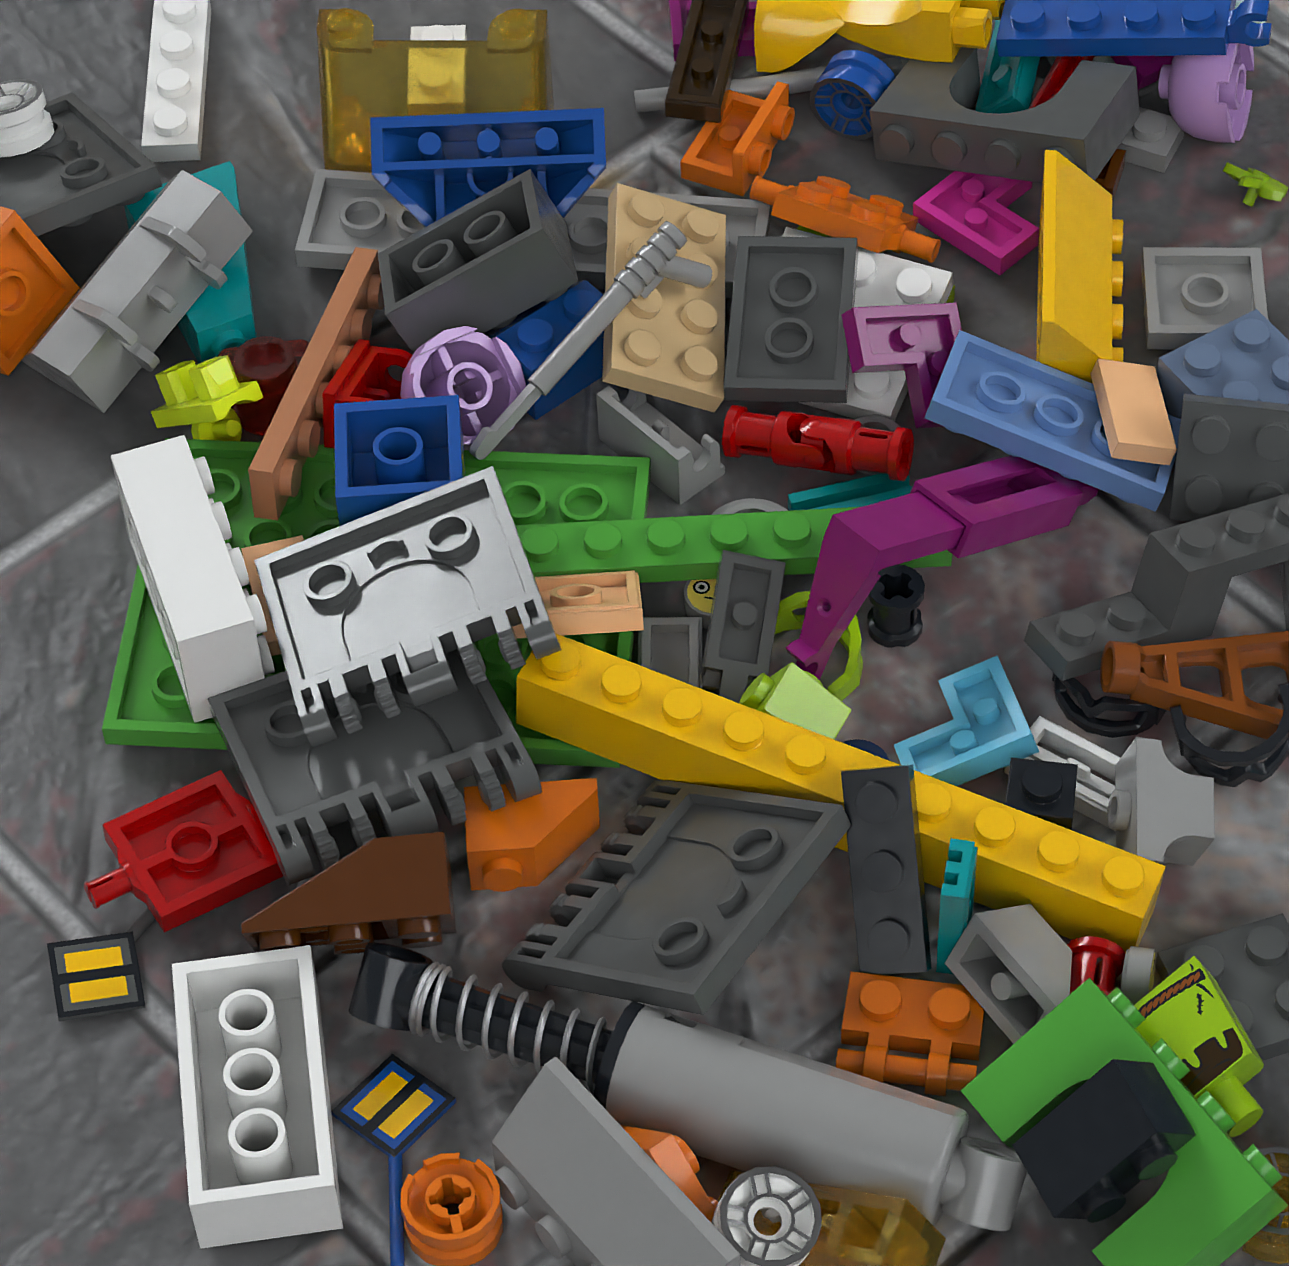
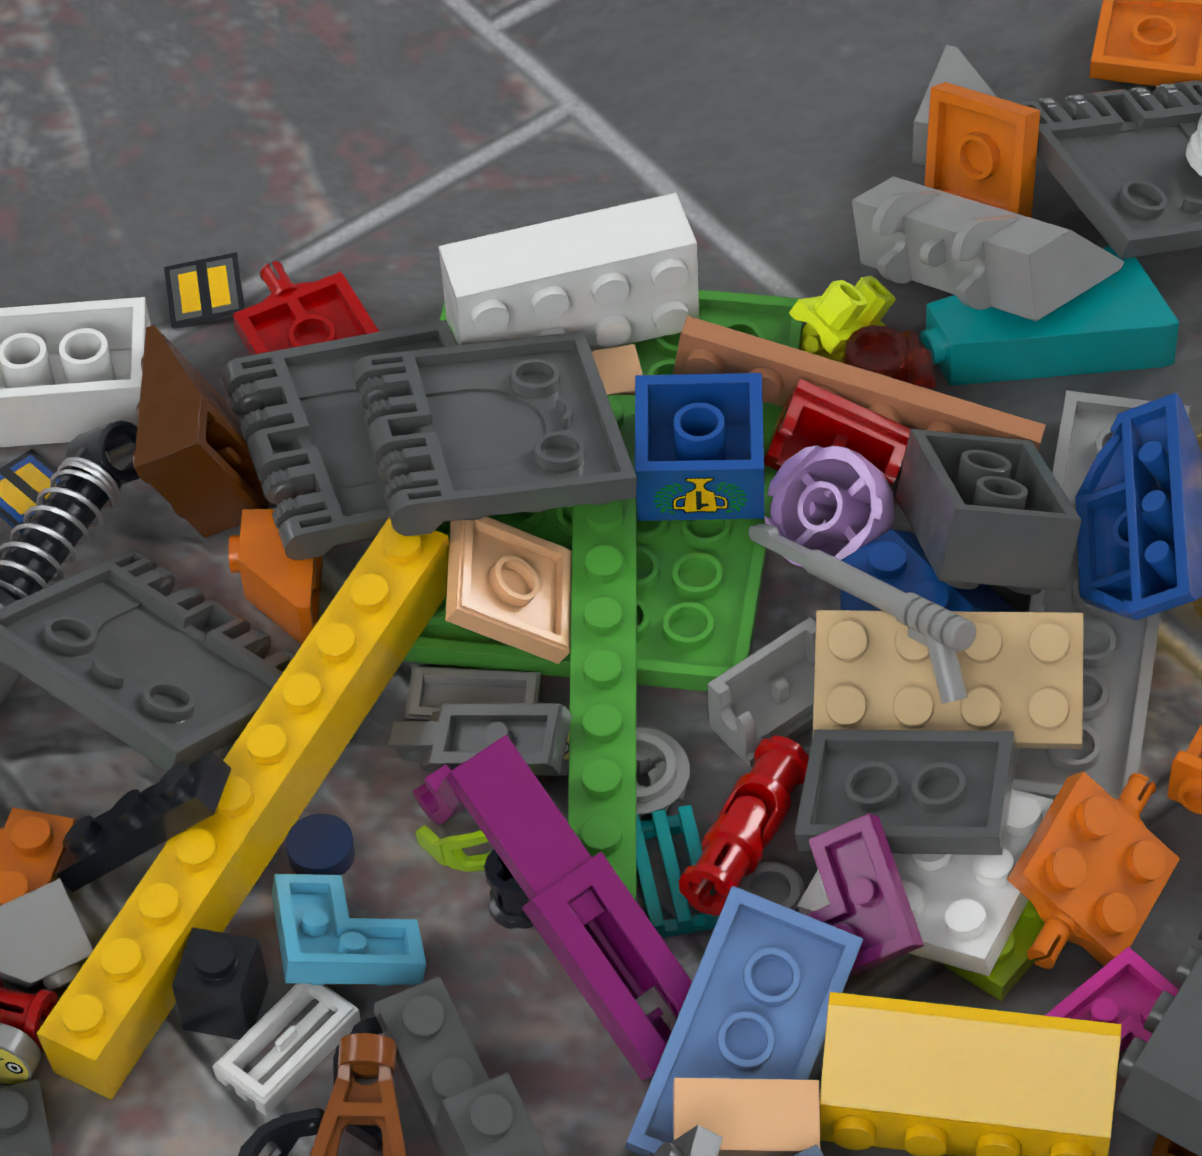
camera: 95 degrees right, 0 degrees up
lime brick [739,662,852,740] -> none
teal tile [936,838,978,975] -> none
light grey brick [1107,737,1215,866] -> none

